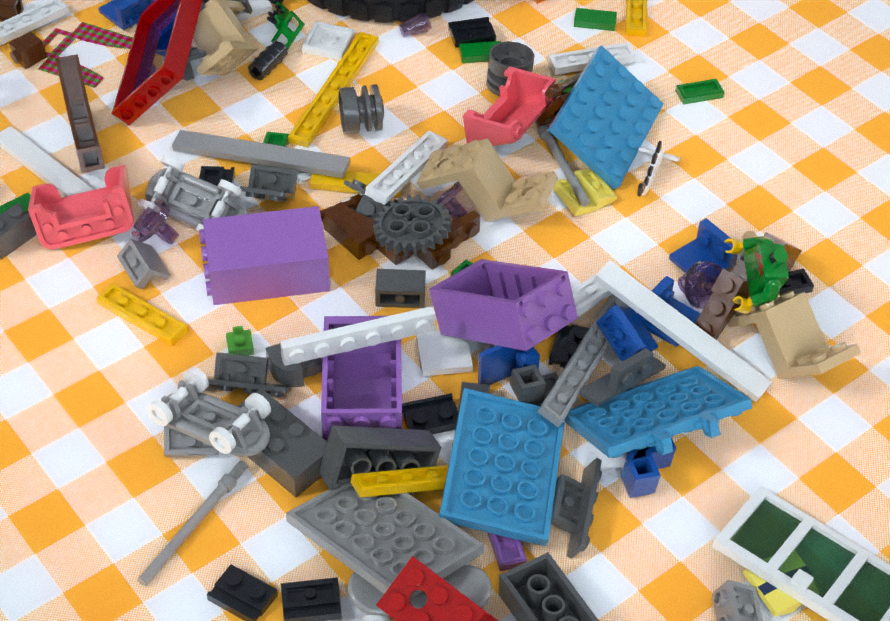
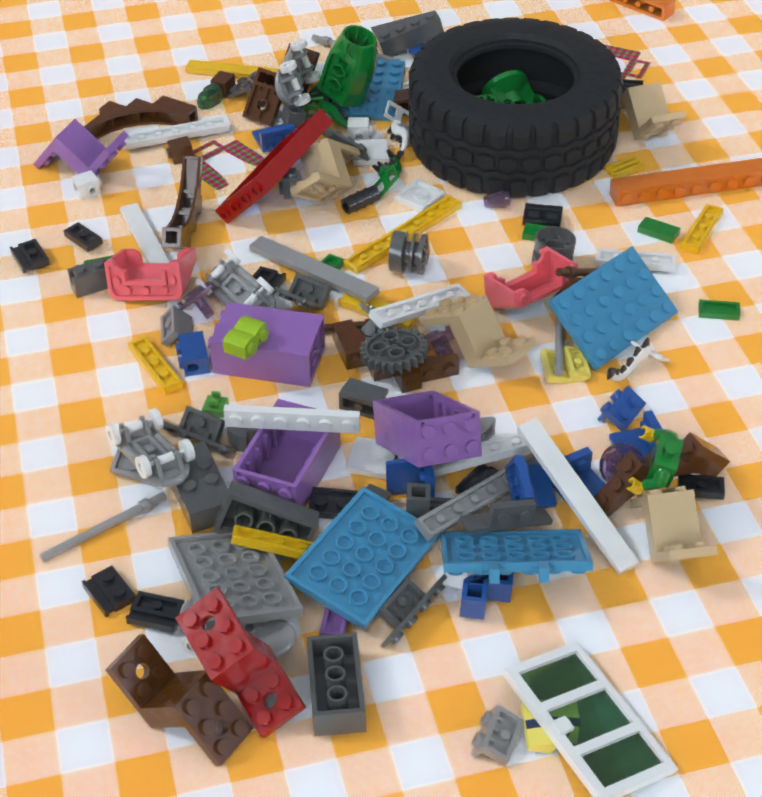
camera: 25 degrees right, 5 degrees down
none -> blue brick [175,331,210,377]
none -> lime brick [222,315,269,360]
none -> blue bracket [597,386,646,431]

